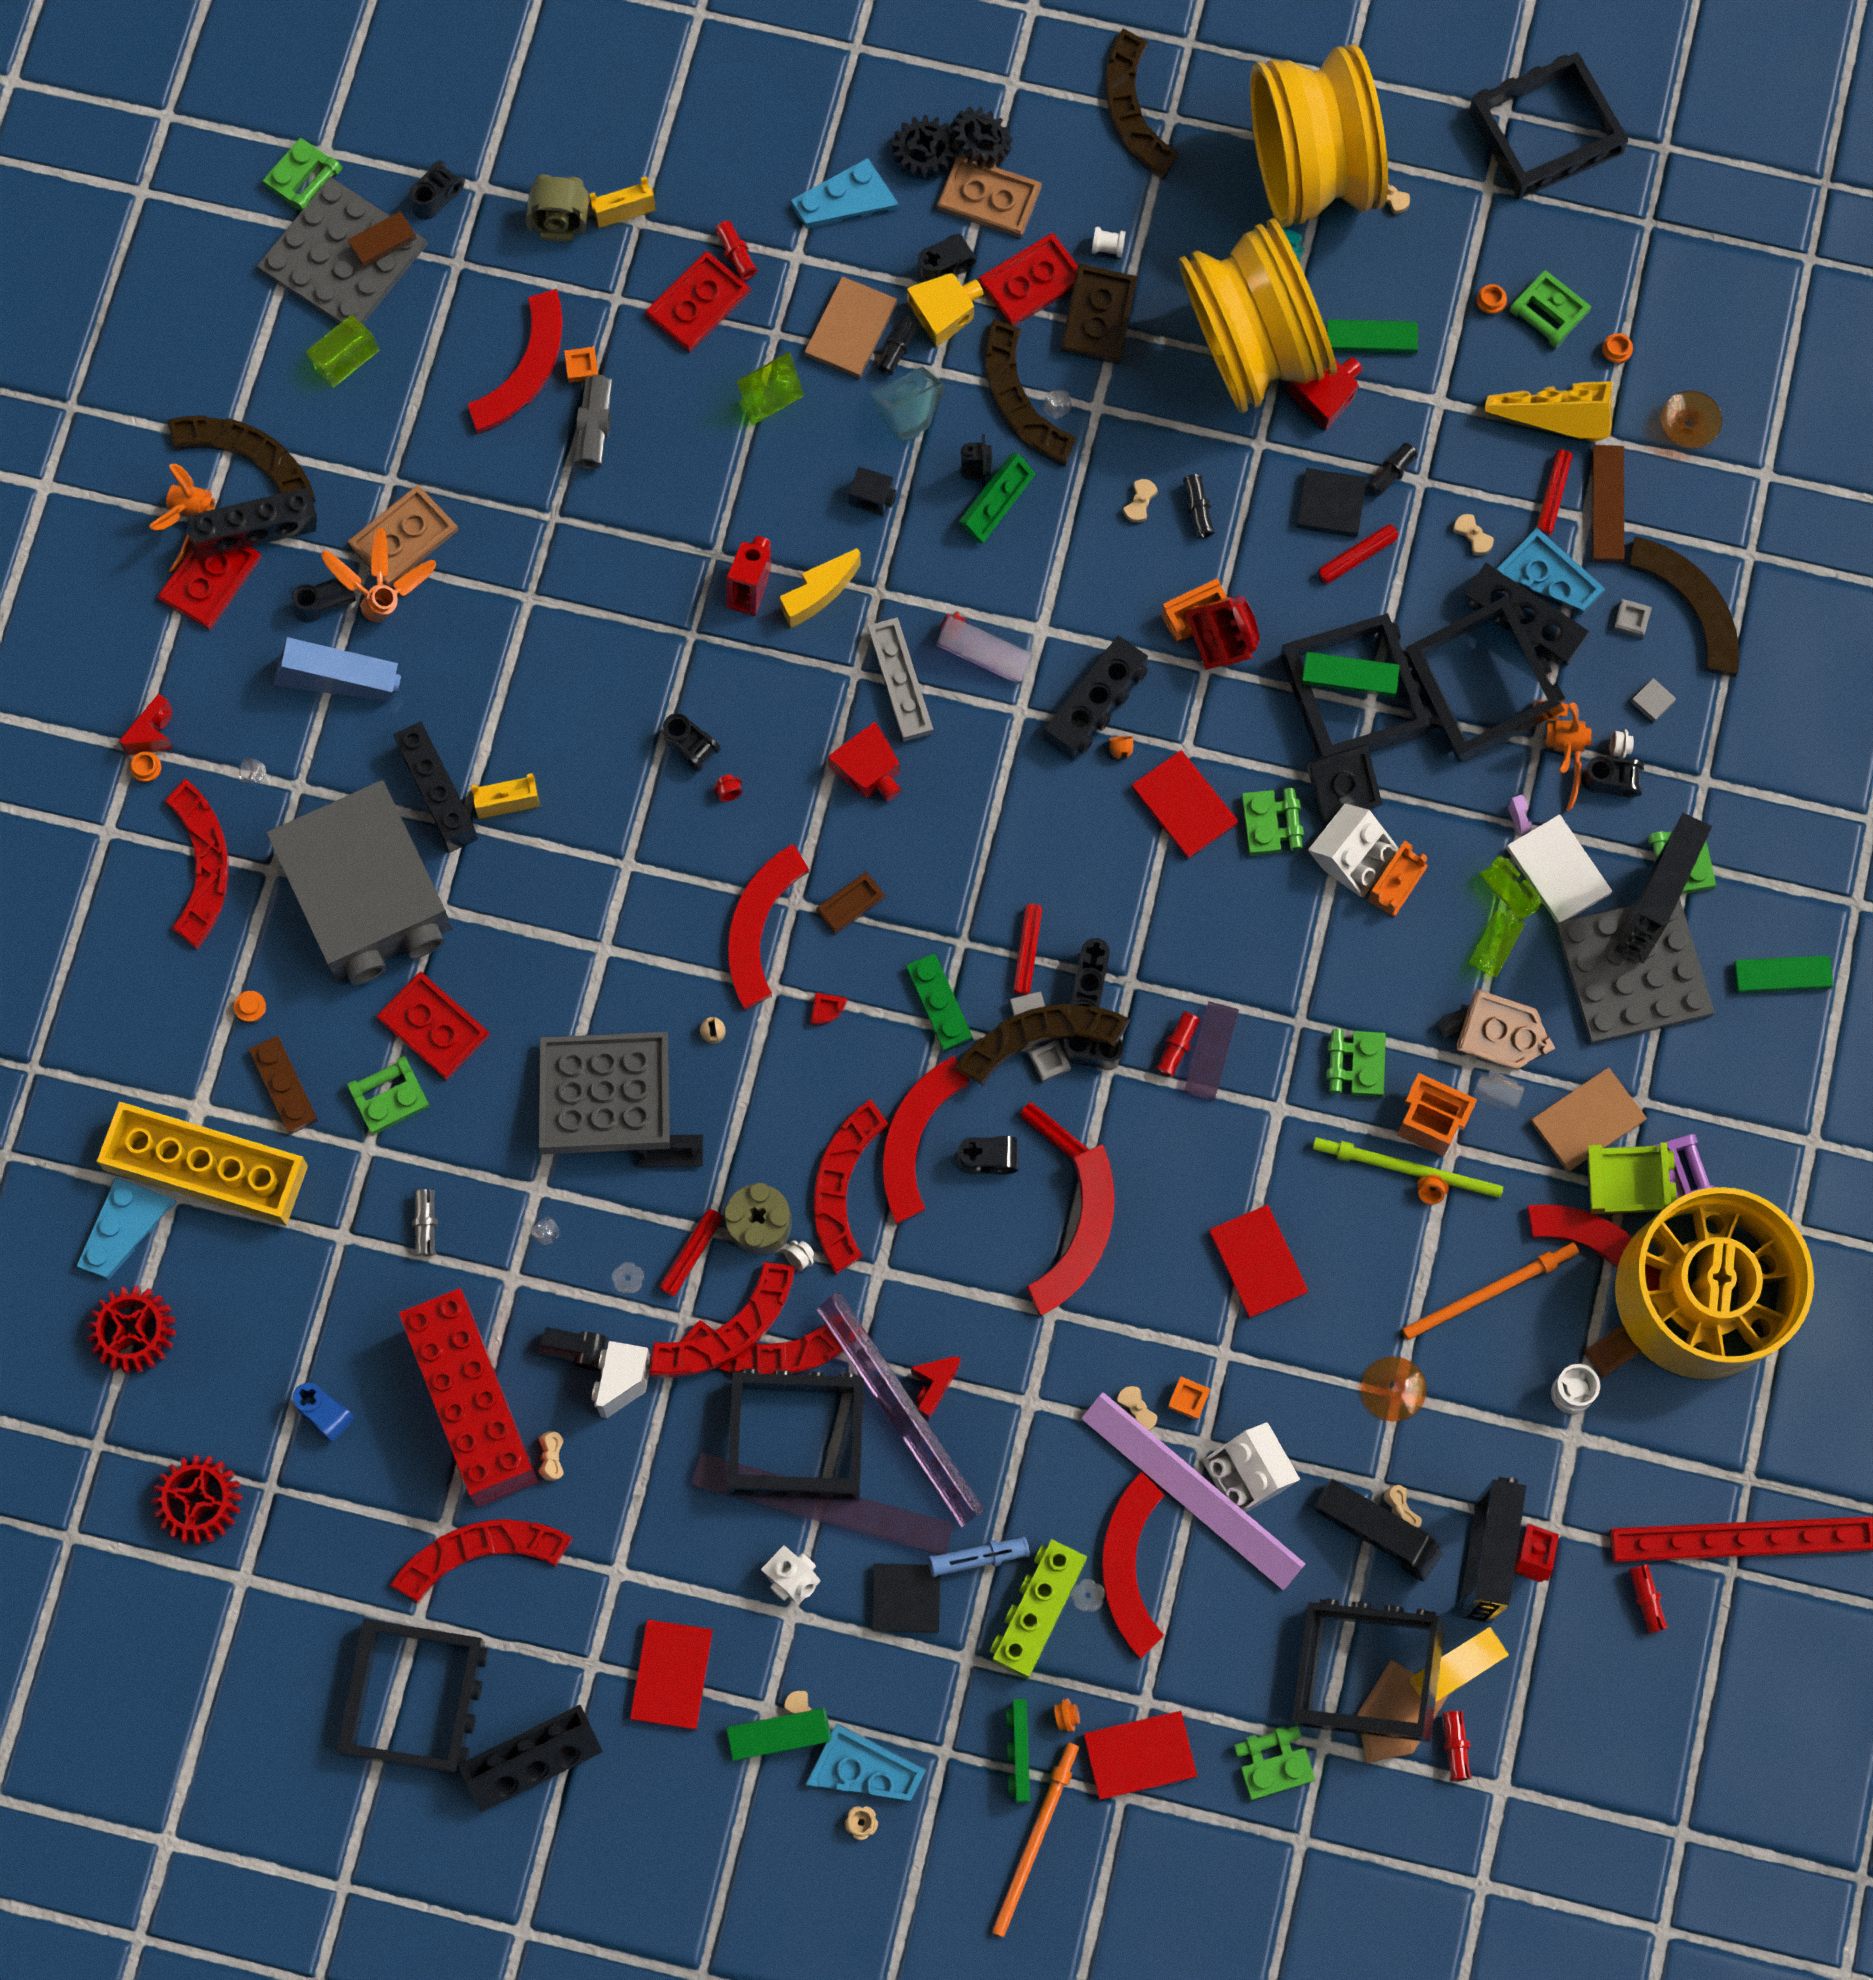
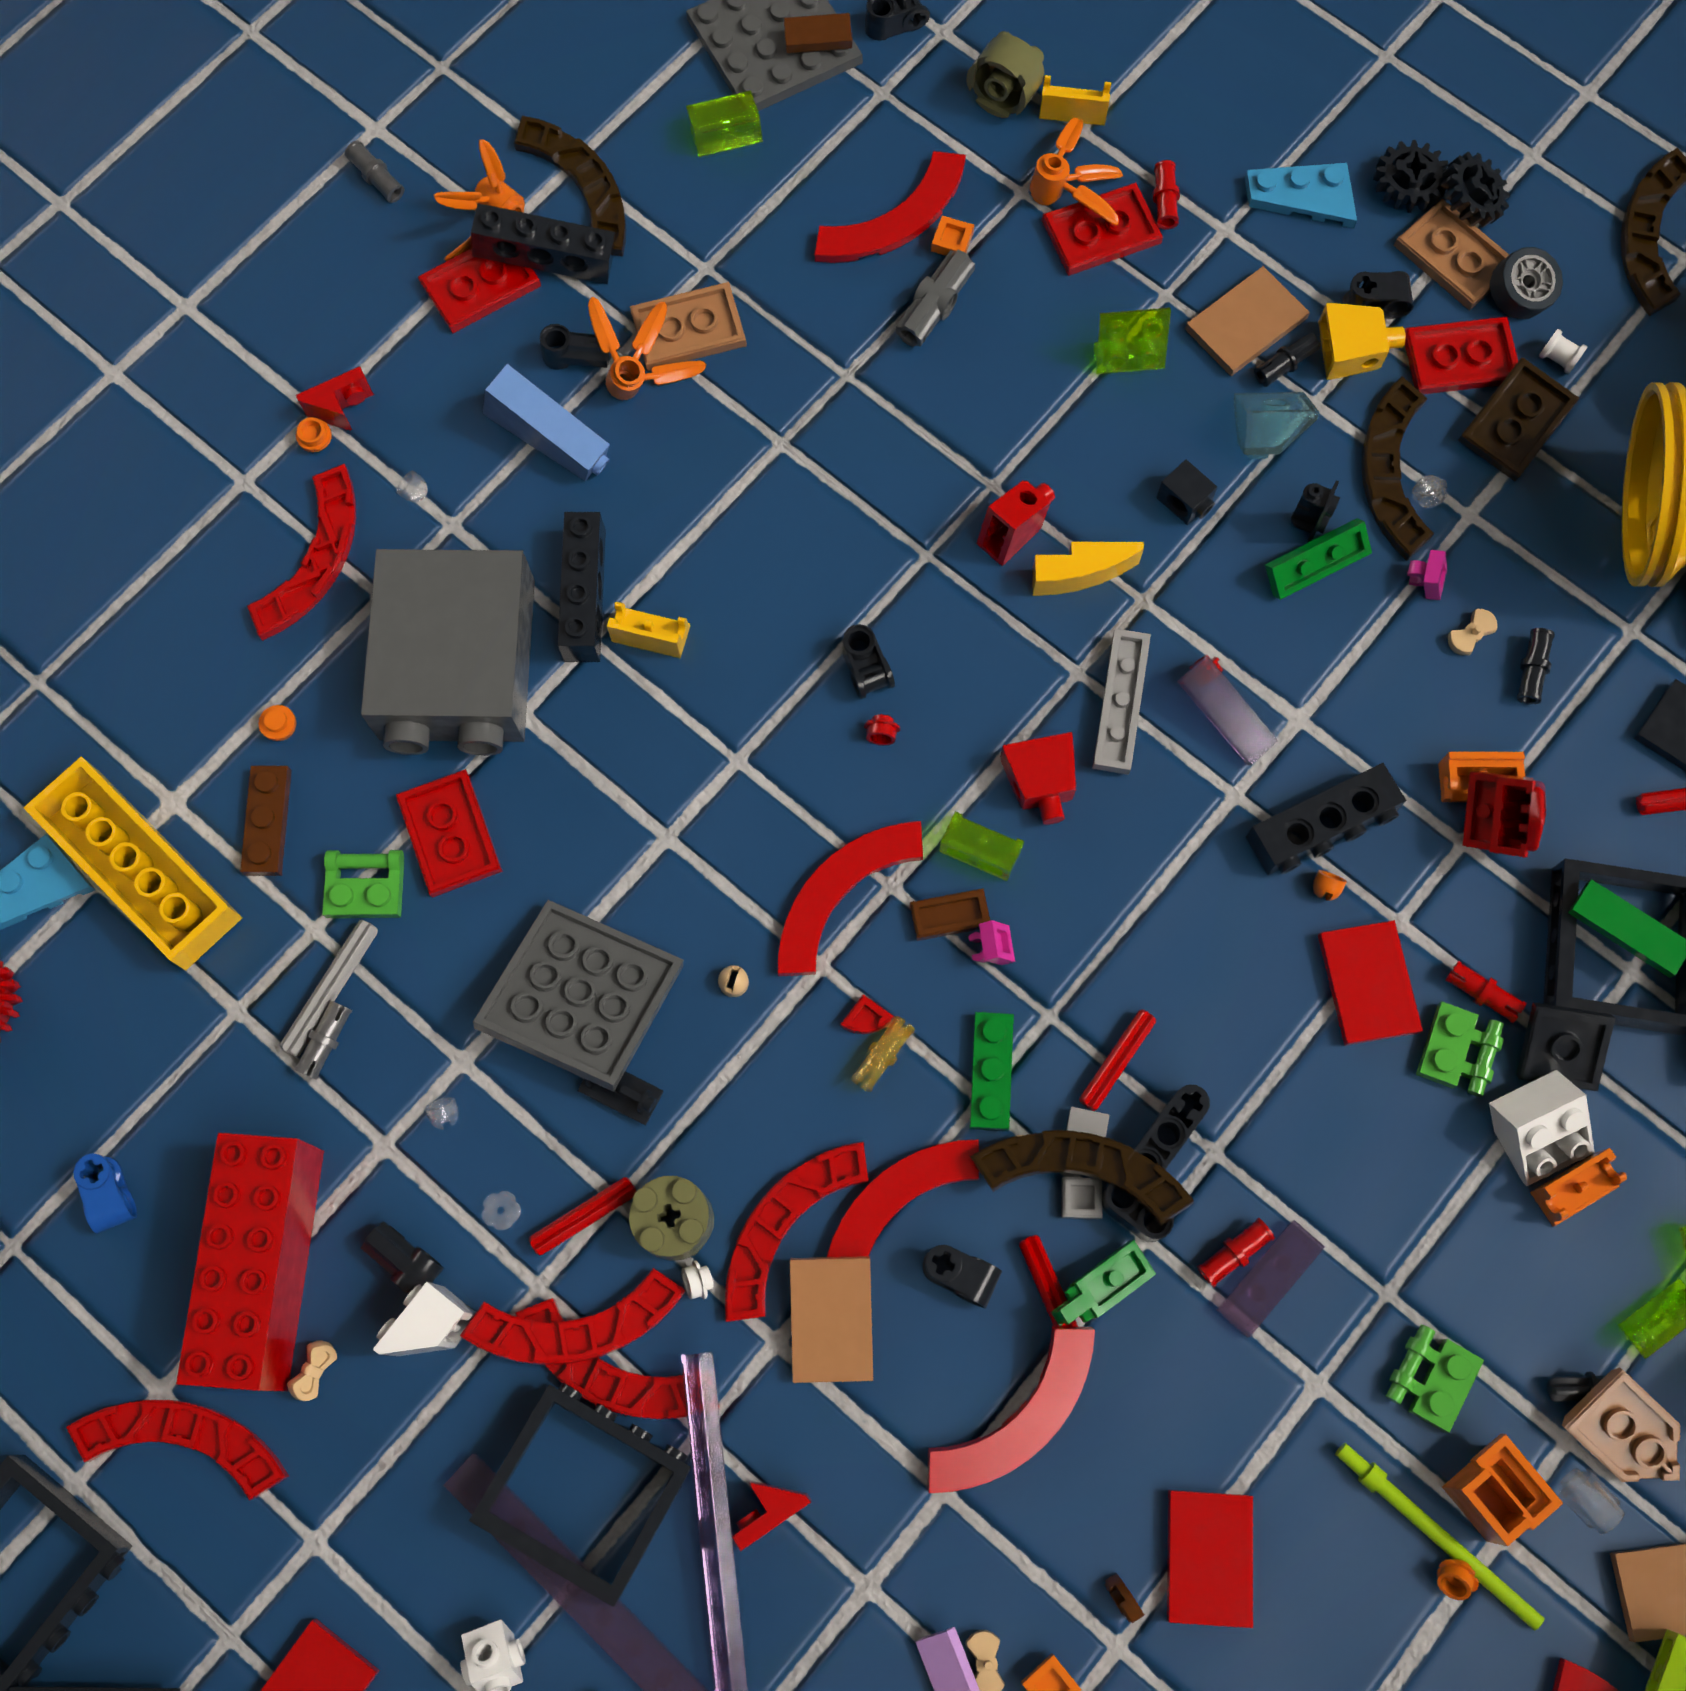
camera: 30 degrees right, 0 degrees up
none -> light grey axle [280,920,378,1057]
none -> flat silver pin [345,140,405,203]
none -> medium nougat tile [790,1256,873,1383]
none -> clear yellow pin [851,1016,915,1092]
none -> clear neon green hinge [939,811,1024,881]
none -> dark pink tile [968,920,1015,965]
none -> orange plant [1030,117,1123,226]
none -> hinge [1051,1240,1156,1326]
none -> reddish brown tile [1104,1573,1145,1623]
none -> dark pink tile [1407,550,1447,600]
none -> red pin [1445,960,1527,1023]
none -> wheel [1490,247,1563,319]

